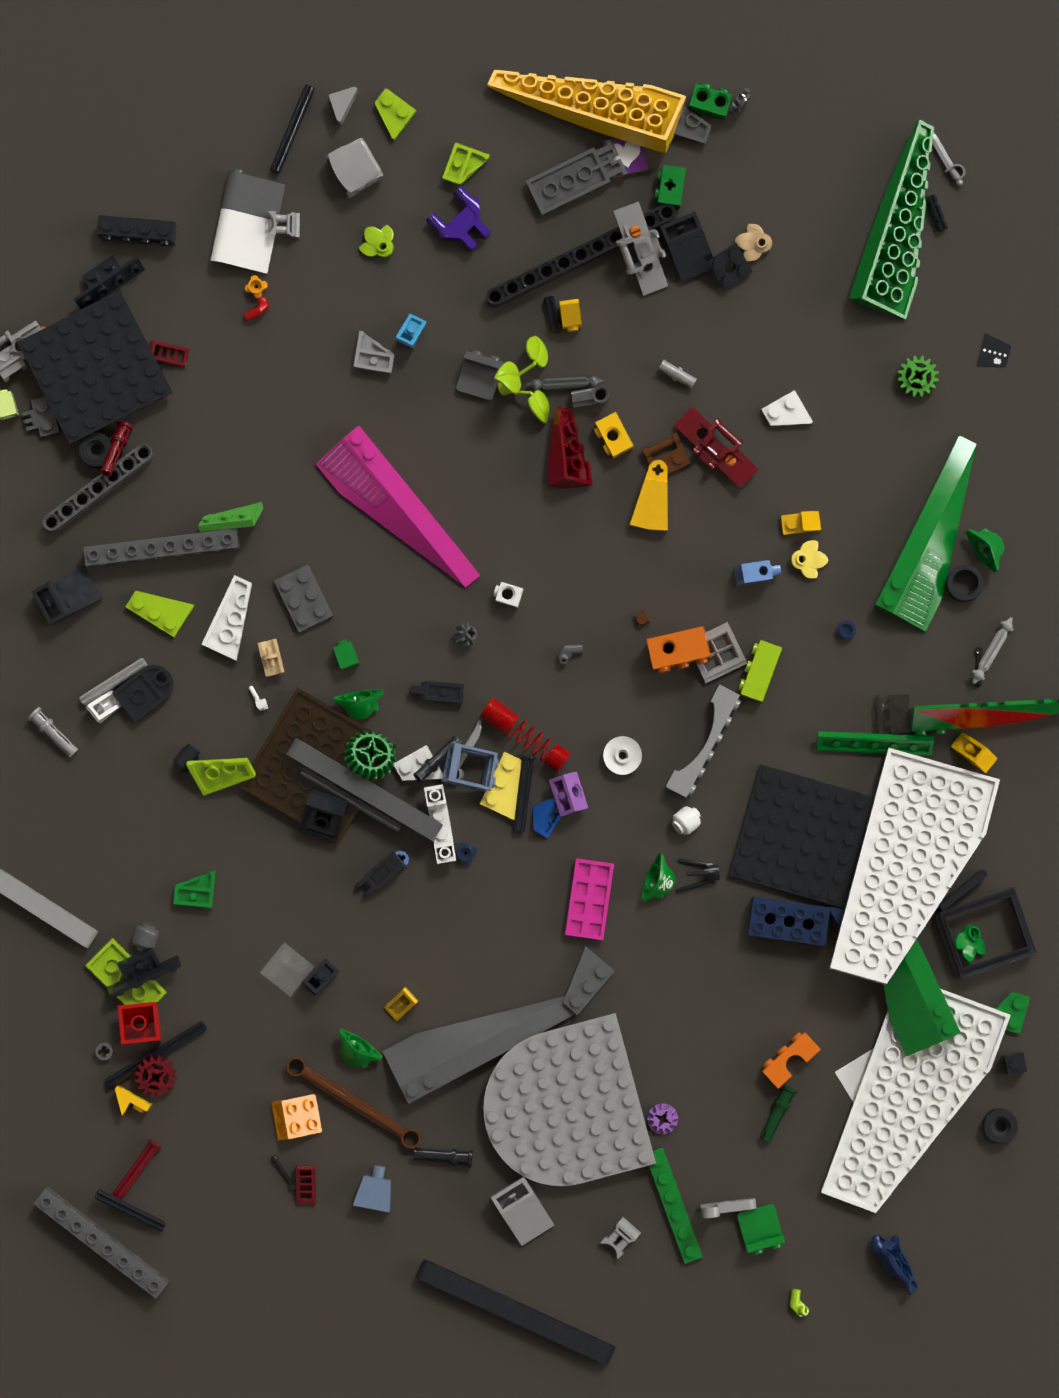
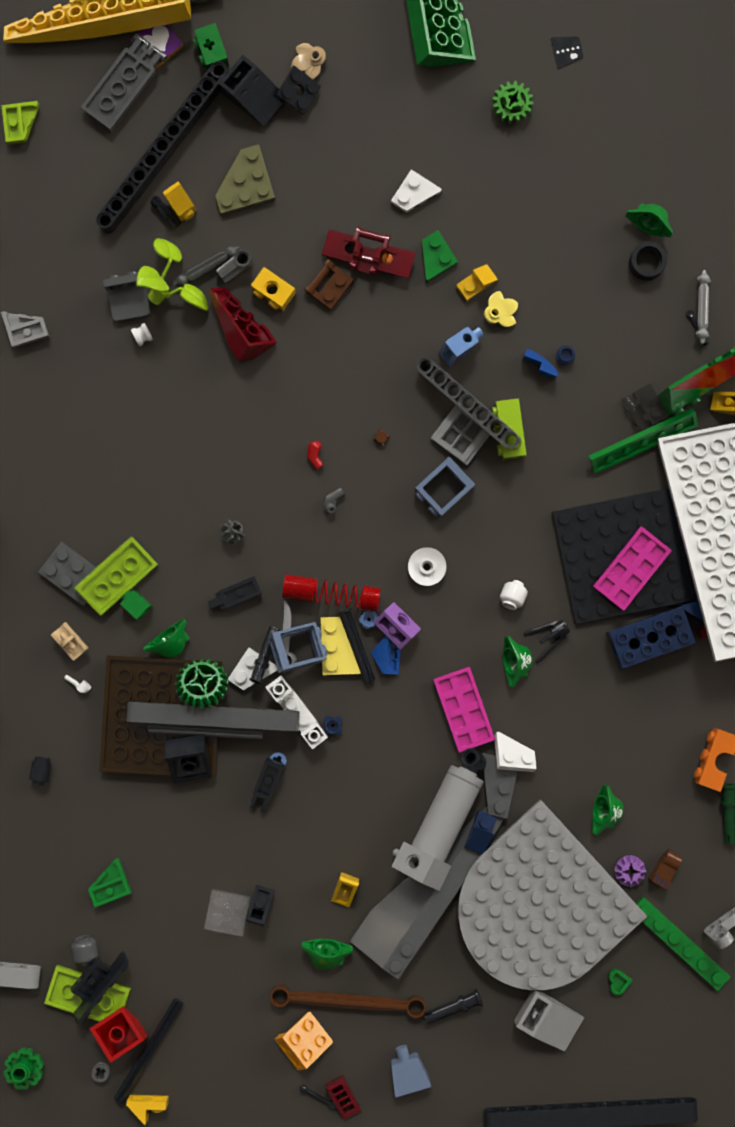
camera: 30 degrees left, 0 degrees up
dark red gear [135,1054,177,1097] -> none
lime wing [186,758,256,796] -> none
white wing [202,575,252,661] -> none
dark pink wedge [316,426,480,588] -> none
dark azure slope [395,314,427,349] -> none
dark purple connector [426,186,491,251] -> none
white brick [493,582,523,608] -> none
light grey piece [601,1217,641,1259] -> none
light grey piece [613,201,668,296] -> none
yellow piece [630,460,668,531] -> none
orange piece [646,626,712,673] -> none
light grey pin [658,360,697,389] -> none
light grey arch [666,684,741,798] -> none
green wedge [874,436,976,632] -> none
none -> green plant [3,1047,44,1090]
none -> lime tile [74,536,158,616]
none -> white wheel [131,323,153,346]
none -> olive plate [215,144,275,216]
none -> red arm [307,441,324,470]
none -> medium blue plate [359,610,378,629]
none -> light grey piece [391,748,486,891]
none -> sand blue window [415,457,475,517]
none -> dark grey beam [416,357,522,450]
none -> green wing [422,230,458,282]
none -> dark blue slope [464,810,497,855]
none -> white wing [494,732,536,772]
none -> blue slope [522,349,558,380]
none -> dark pink plate [592,526,672,611]
none -> green hat [592,784,624,835]
none -> green tile [608,968,633,995]
none -> reddish brown leg [649,849,682,890]

